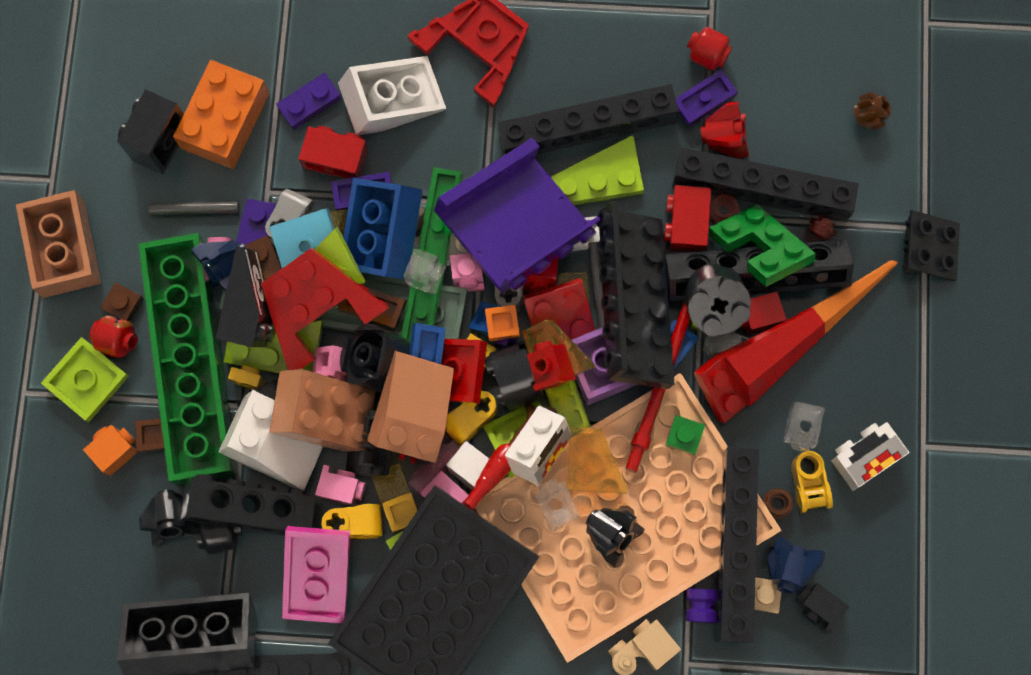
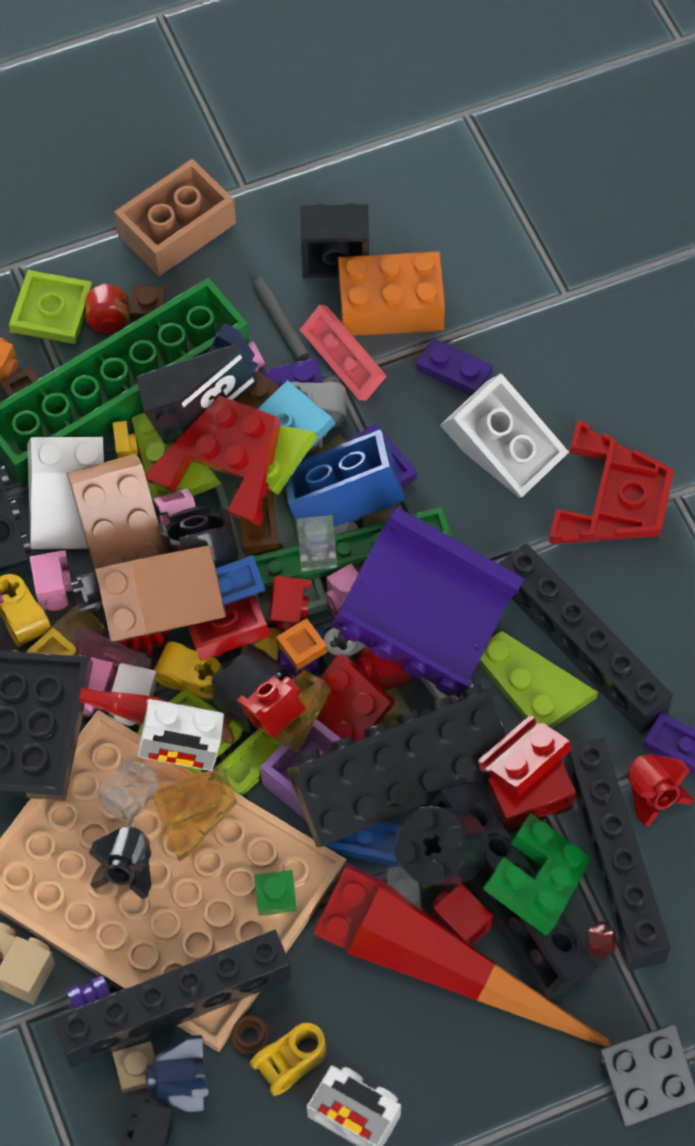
camera: 60 degrees right, 15 degrees down
red brick [298,126,368,179] -> none
red bar [625,301,691,473] -> none
clear red plate [710,194,739,223] -> none
clear brick [783,401,825,451] -> none
none -> red brick [267,576,312,631]
none -> coral plate [300,305,387,401]
none -> plate [478,715,571,797]

